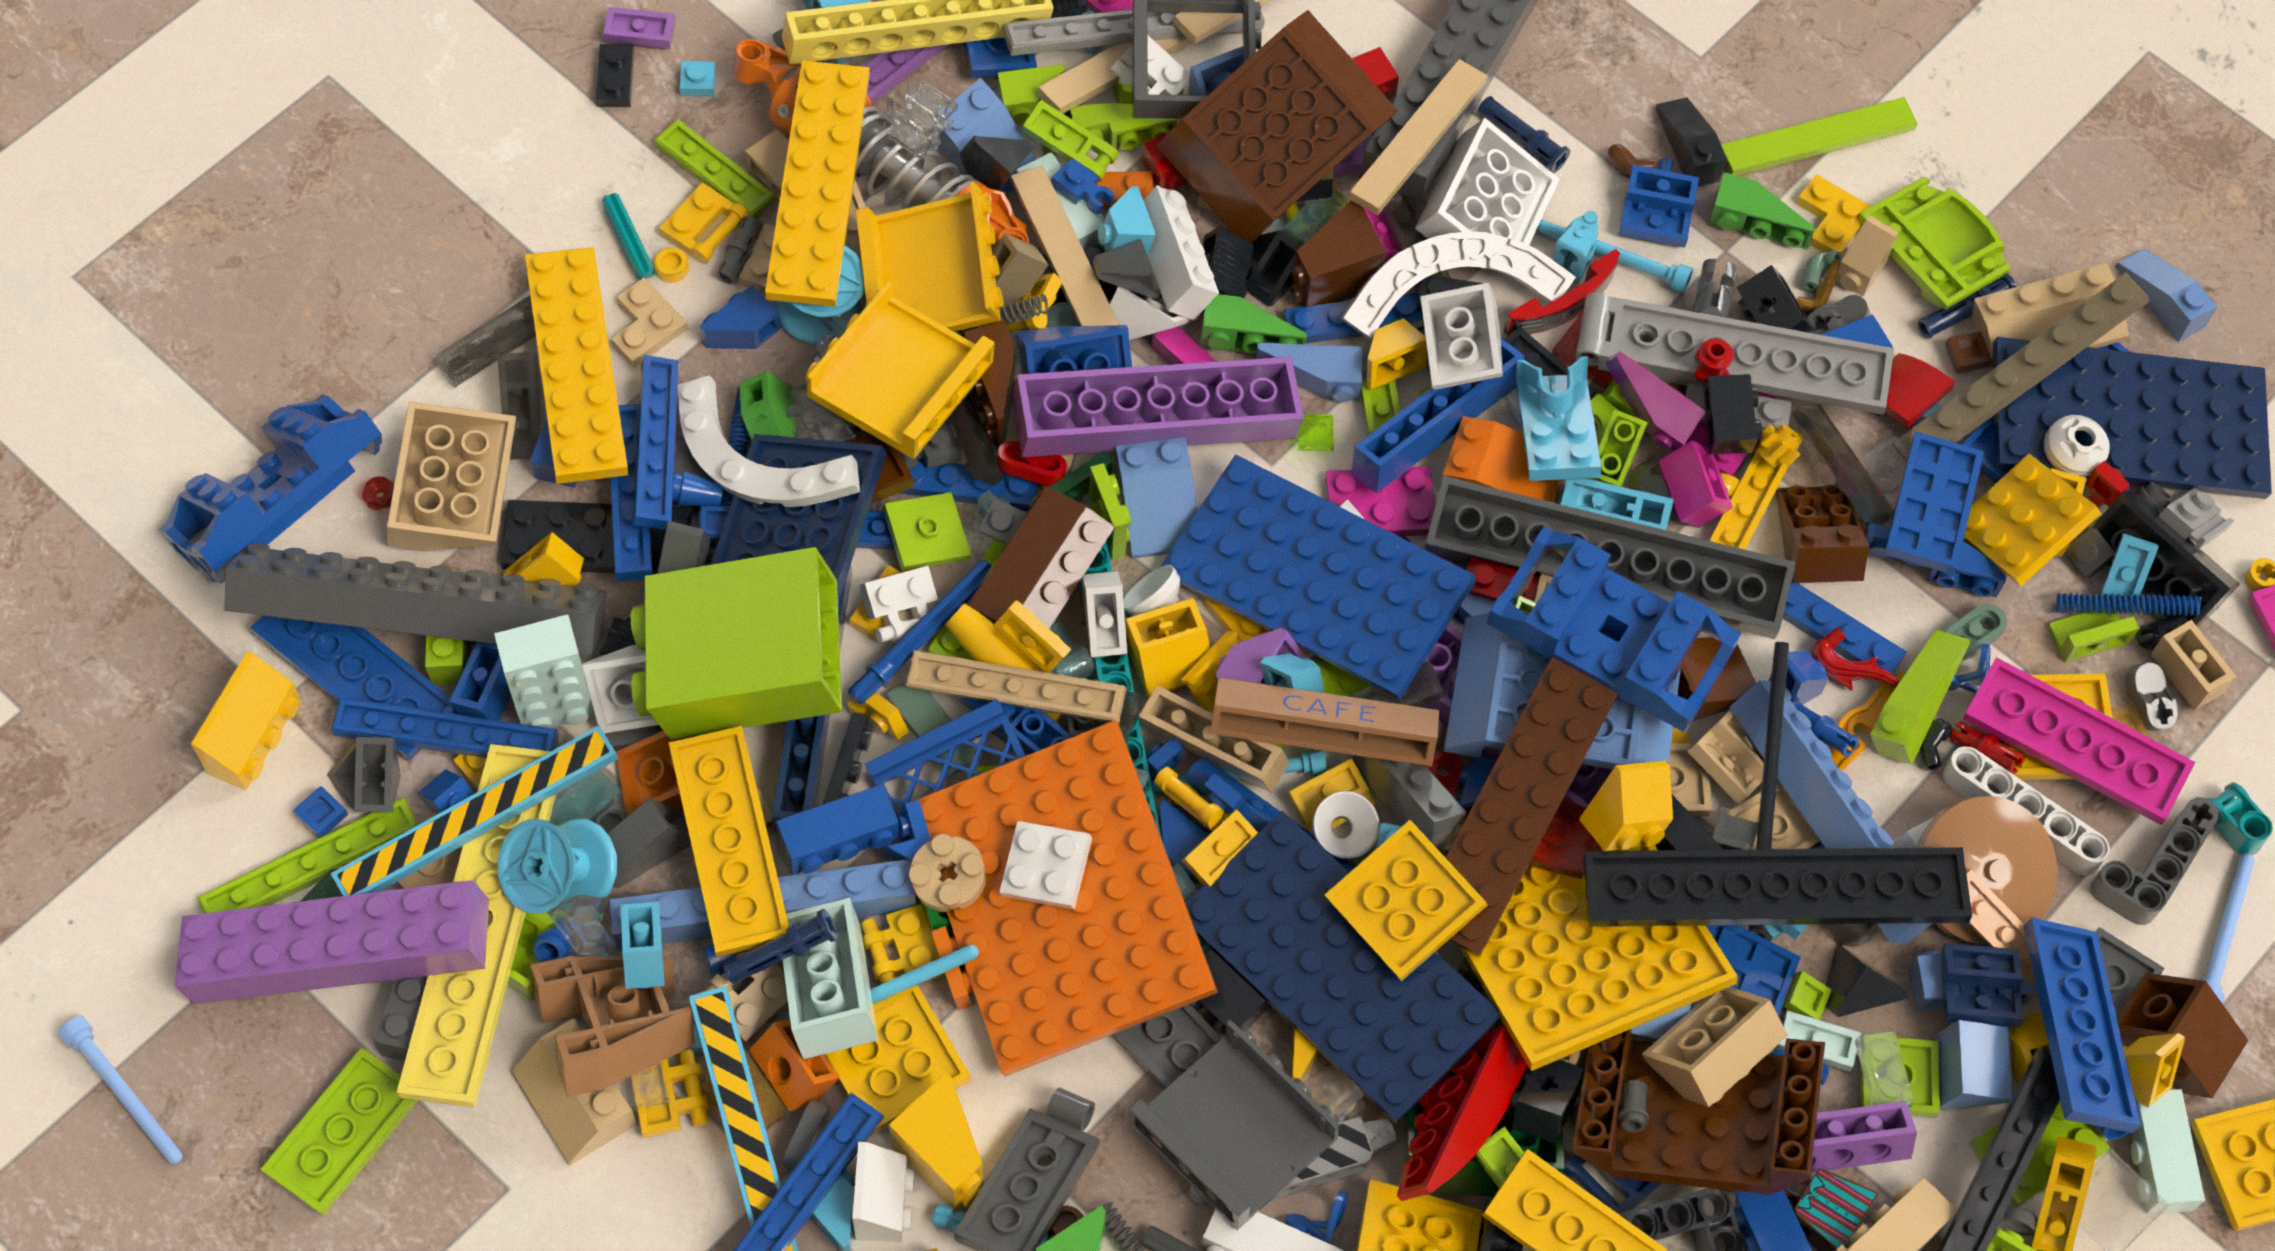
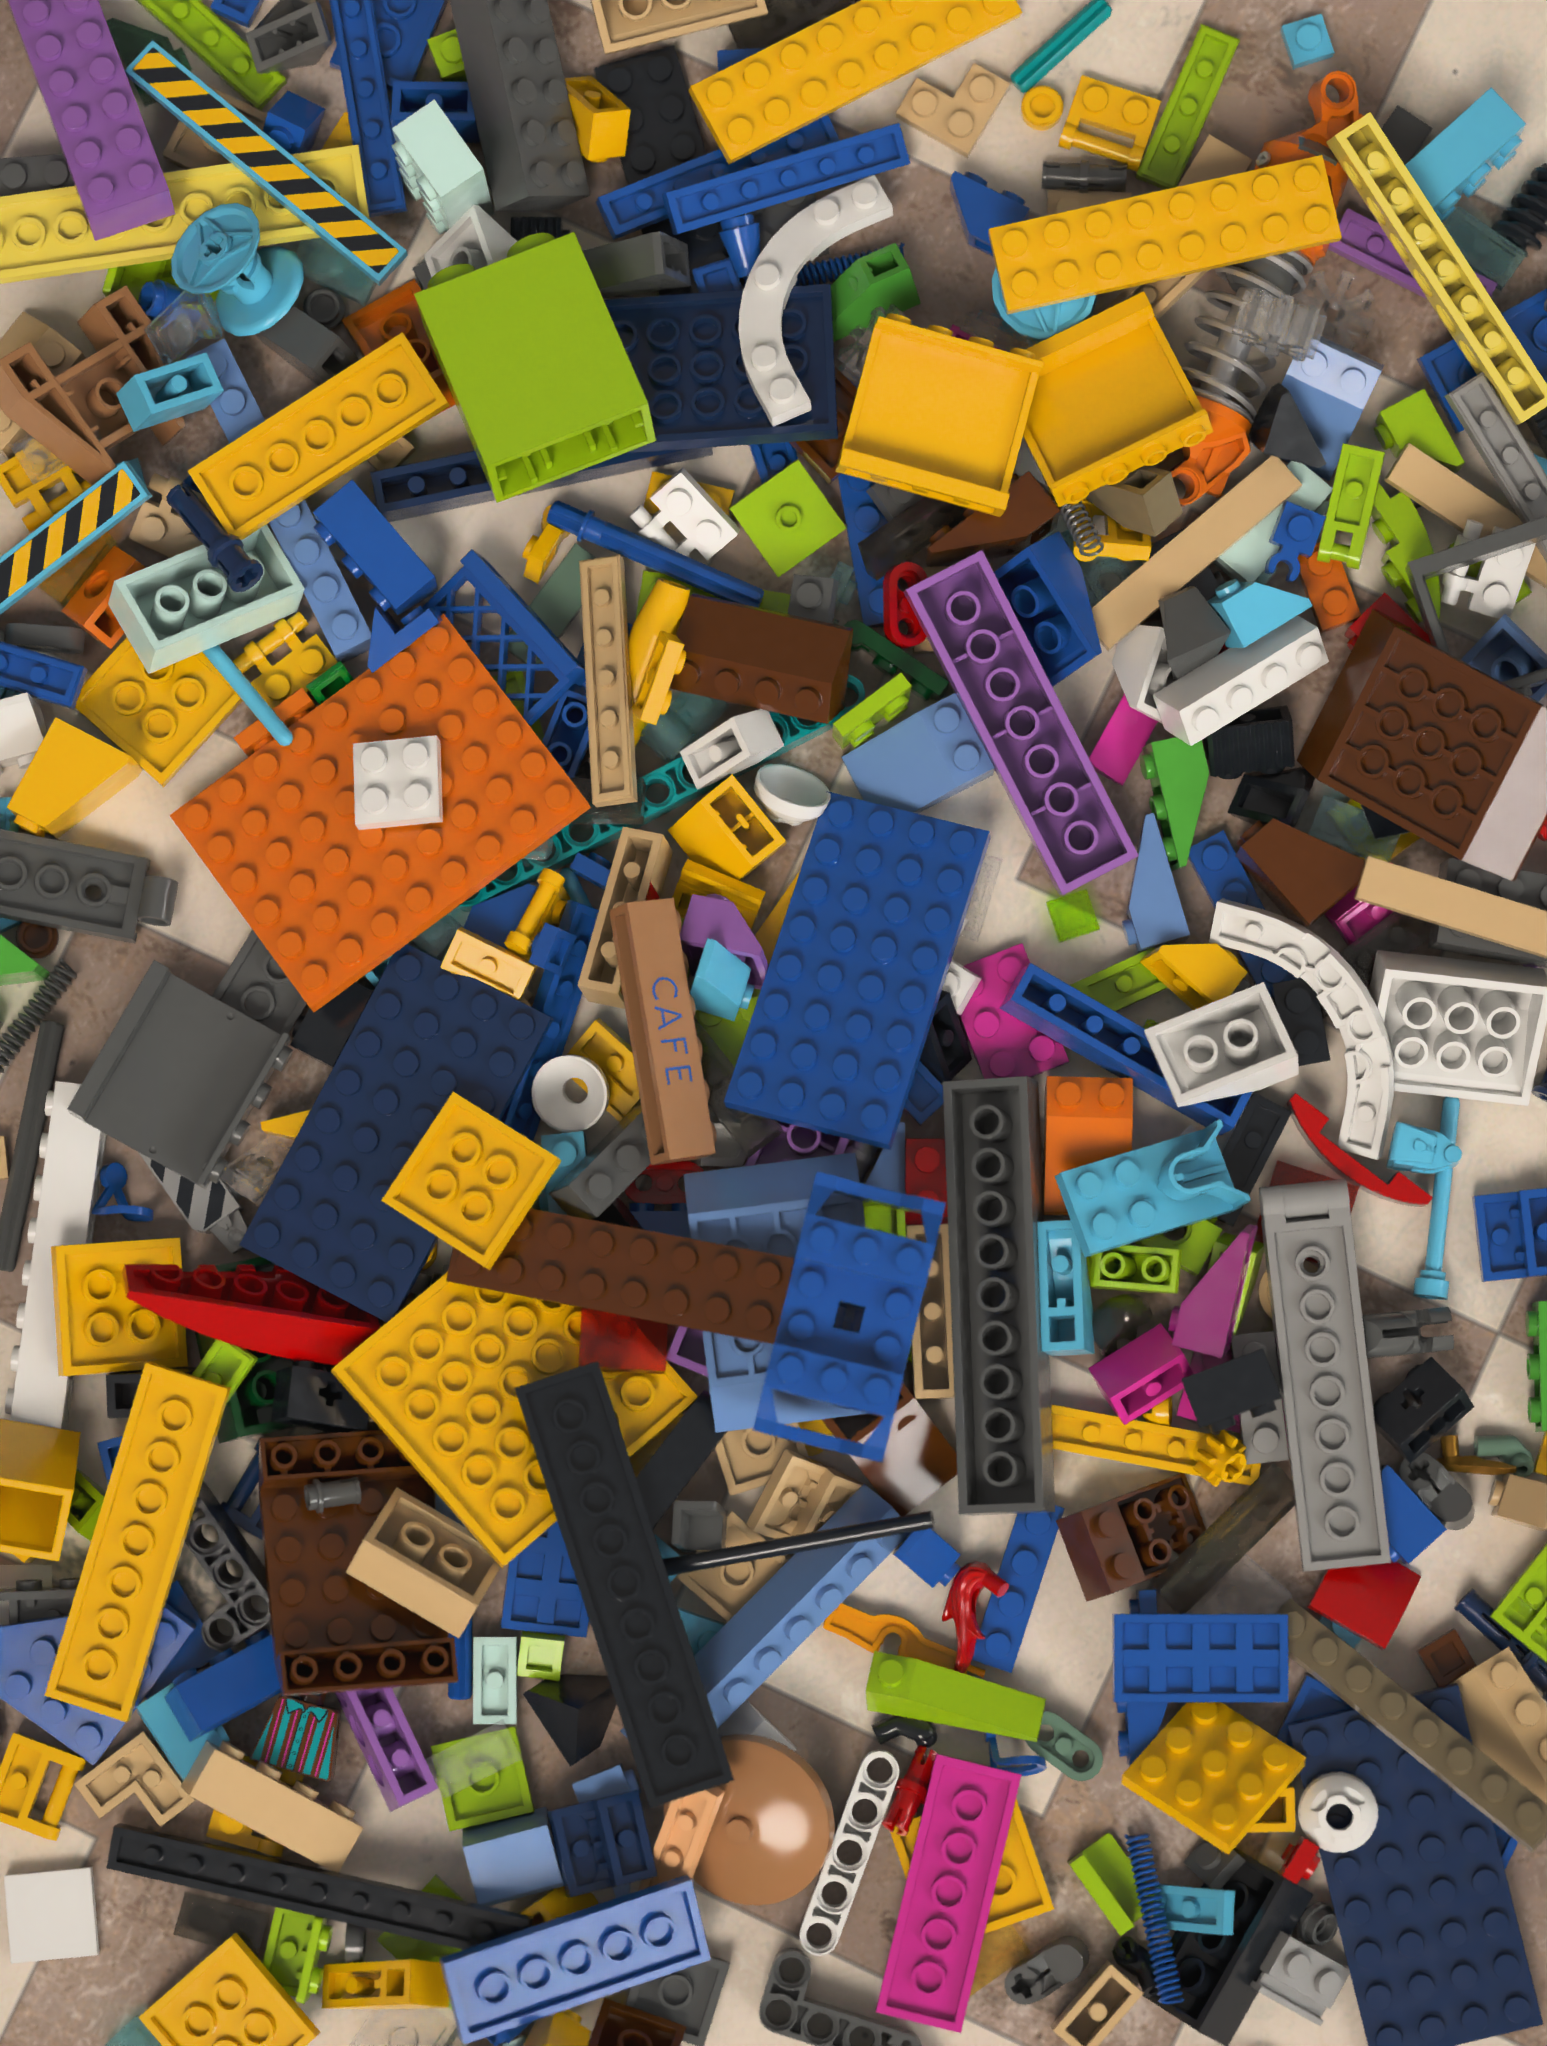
camera: 80 degrees right, 20 degrees up
black plate [822,712,873,805] -> none
tan plate [909,834,986,912] -> none
yellow slope [1579,761,1673,851] -> none
red brick [1694,338,1734,382] -> none
blue pin [1794,703,1859,757] -> none

